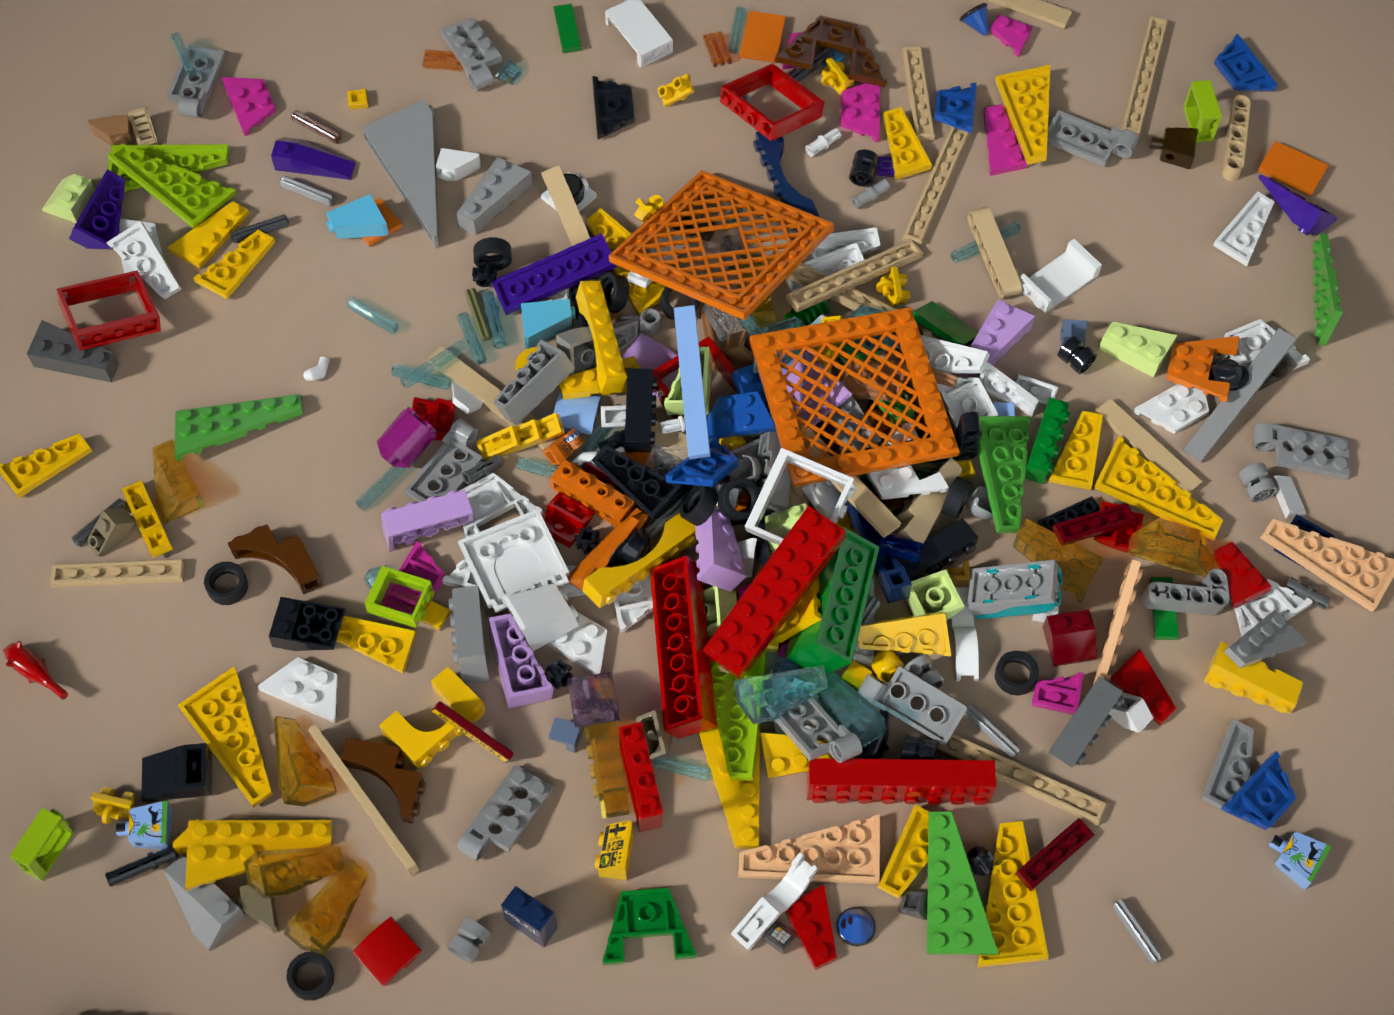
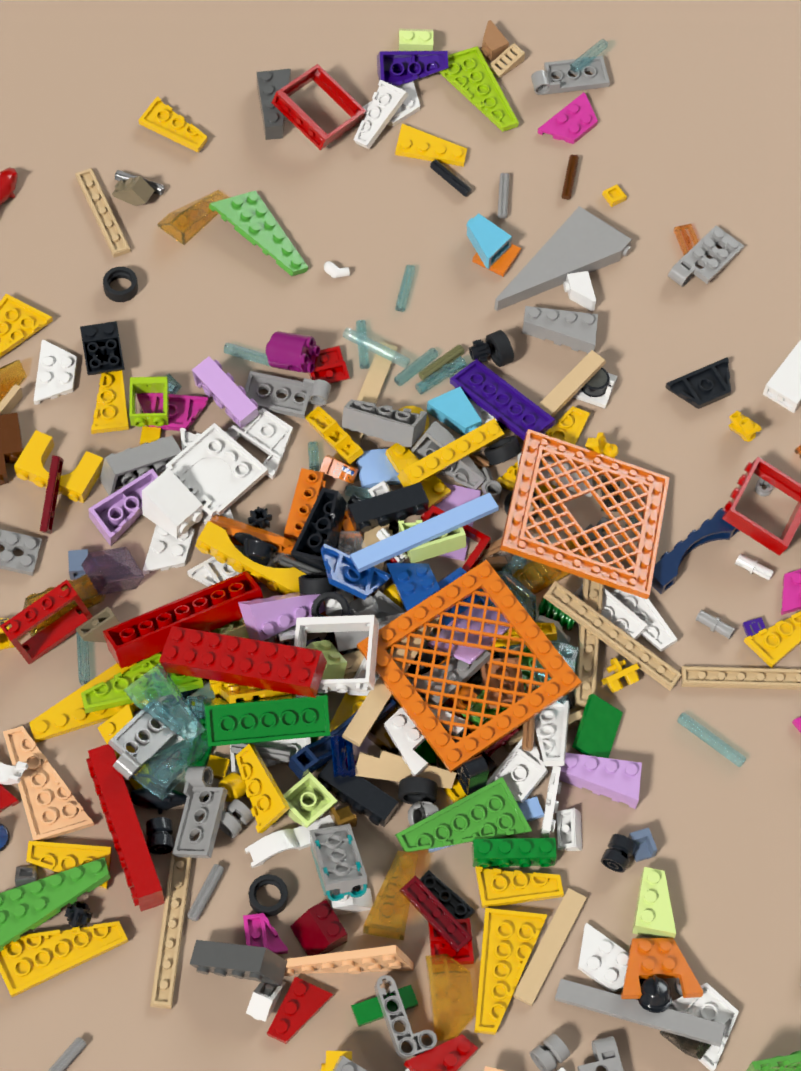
camera: 65 degrees right, 0 degrees up
lime wing [107,143,236,229] -> none
yellow slope [121,480,173,558] -> none
yellow wing [193,230,275,300] -> none
reddish brown arch [227,524,323,594] -> none
dark purple wedge [271,137,356,180] -> none
white tile [451,381,483,414] -> none
dark grey pin [462,455,503,484] -> none
clear light blue slope [495,59,524,85] -> none
red slope [542,492,595,548] -> none
black gear [545,659,573,689] -> none
green tile [553,4,581,53] -> none
white arm [570,451,598,467] -> none
black wheel [849,149,879,187] -> none
tan beam [967,206,1022,299] -> none
dark red tile [1015,818,1095,891] -> none
white panel [1020,239,1102,313] -> none

